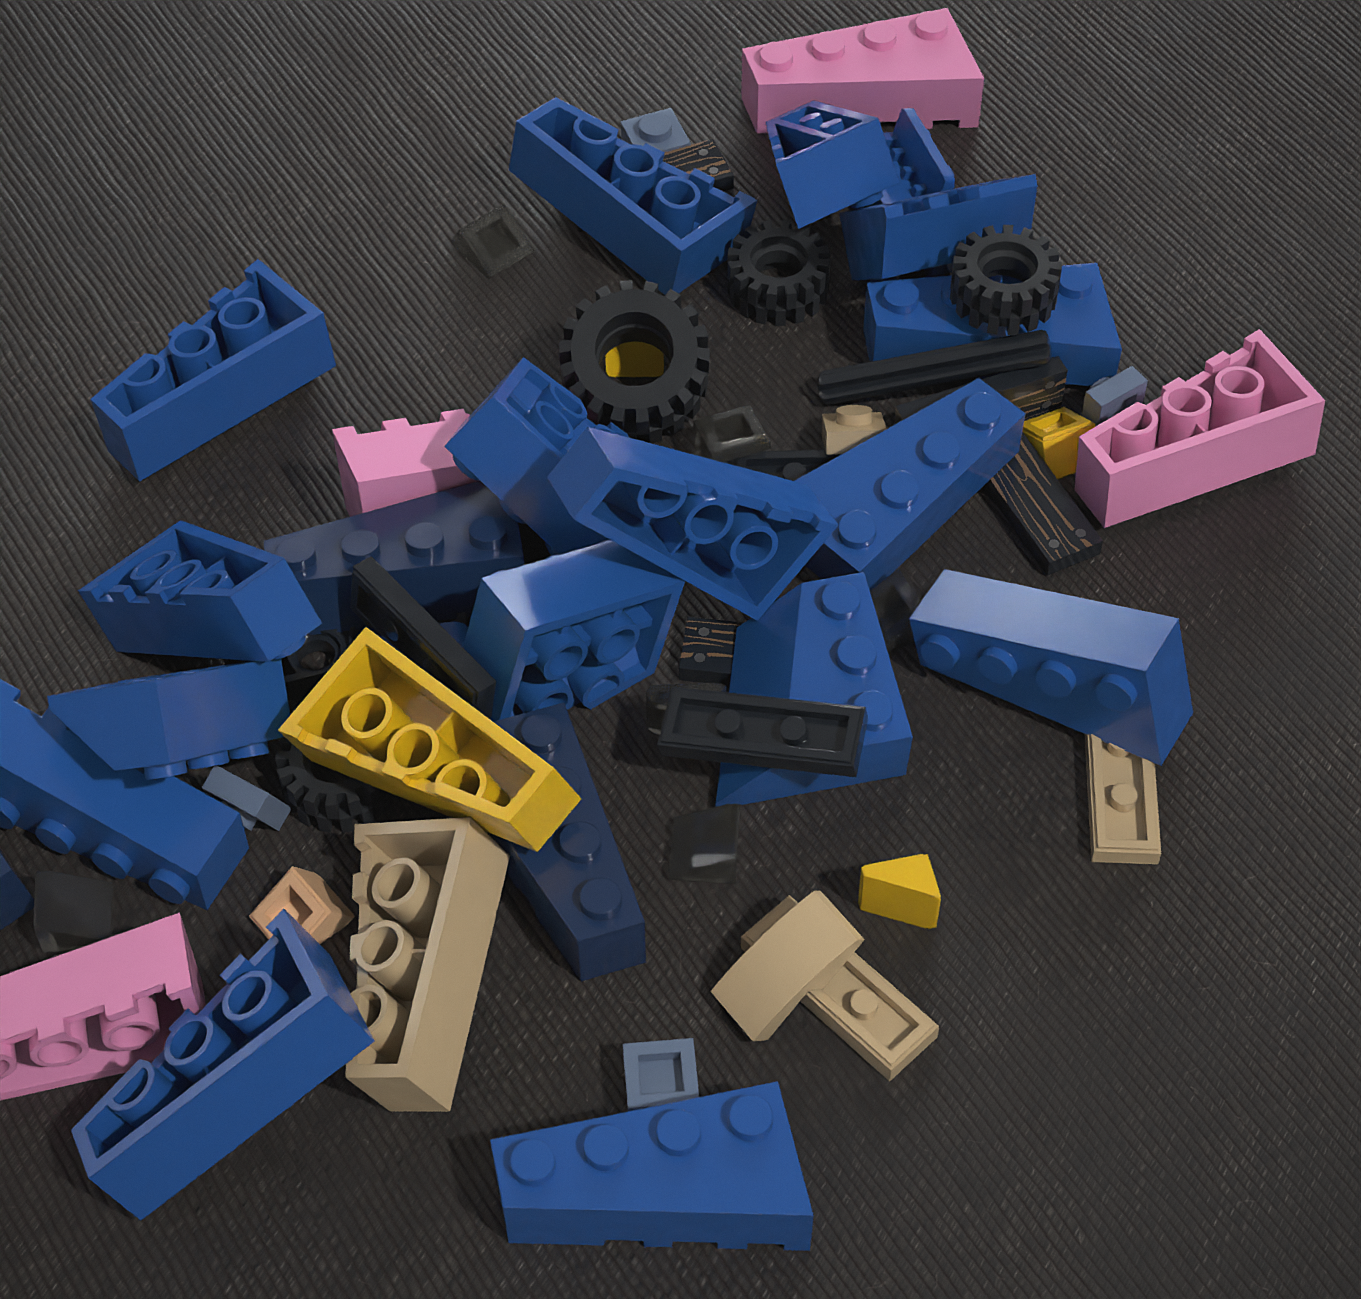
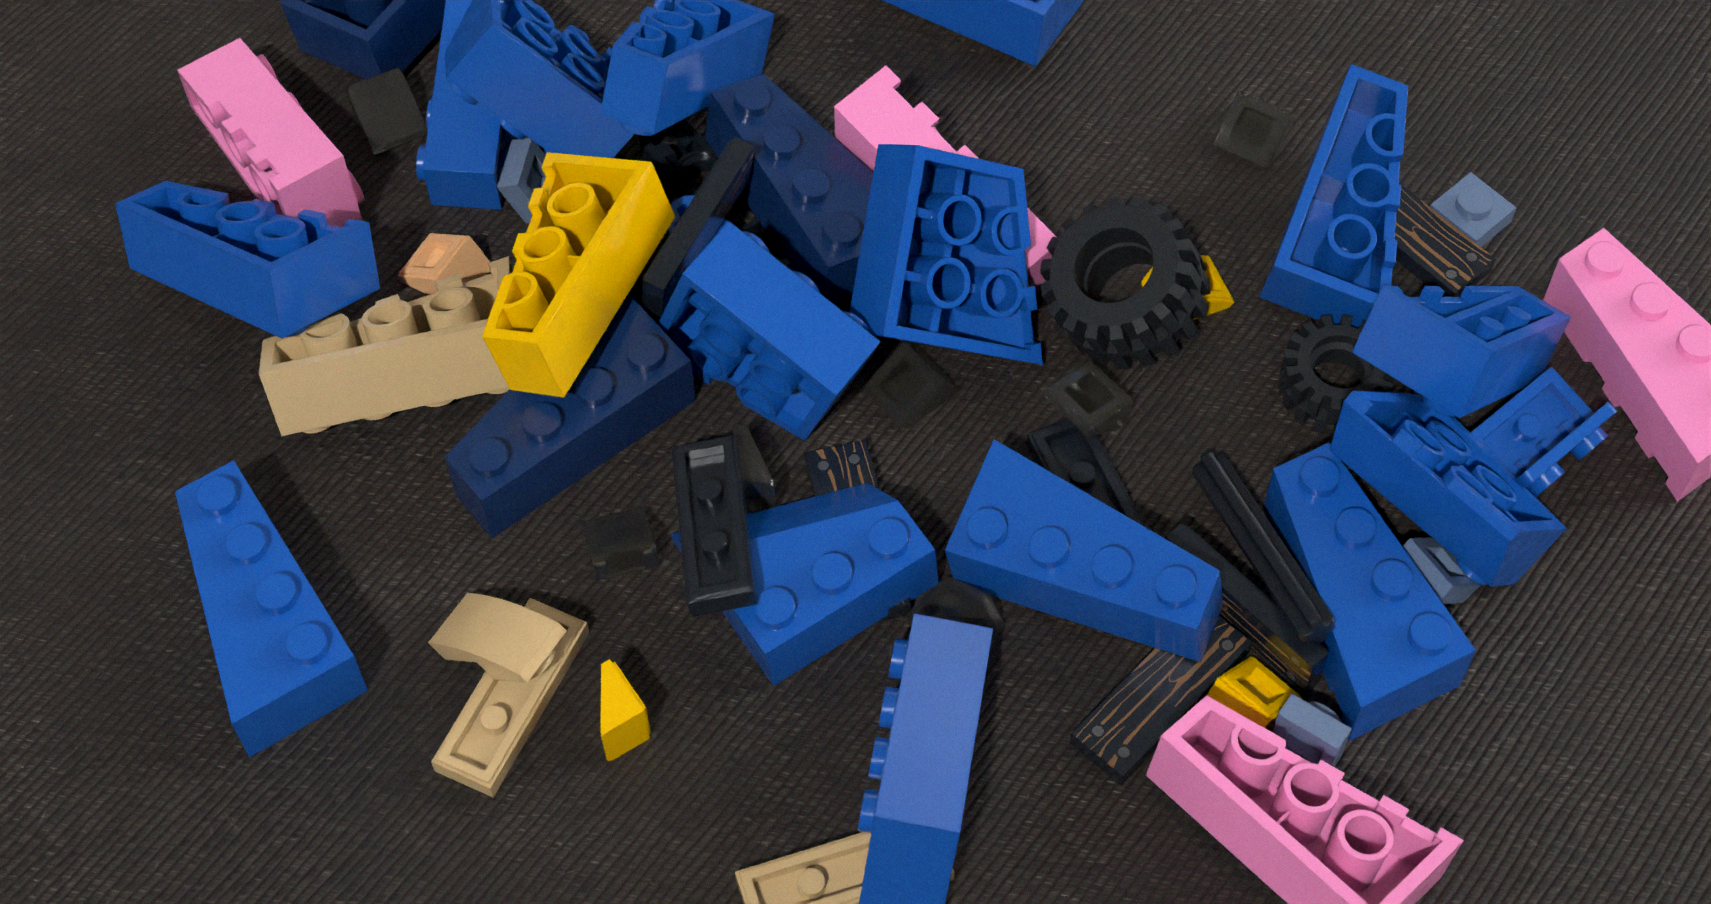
camera: 70 degrees right, 5 degrees up
blue wedge [547,427,839,621] -> none
sand blue plate [623,1038,699,1112] -> none
tan plate [822,405,887,455] -> none
black tyre [950,225,1062,335] -> none

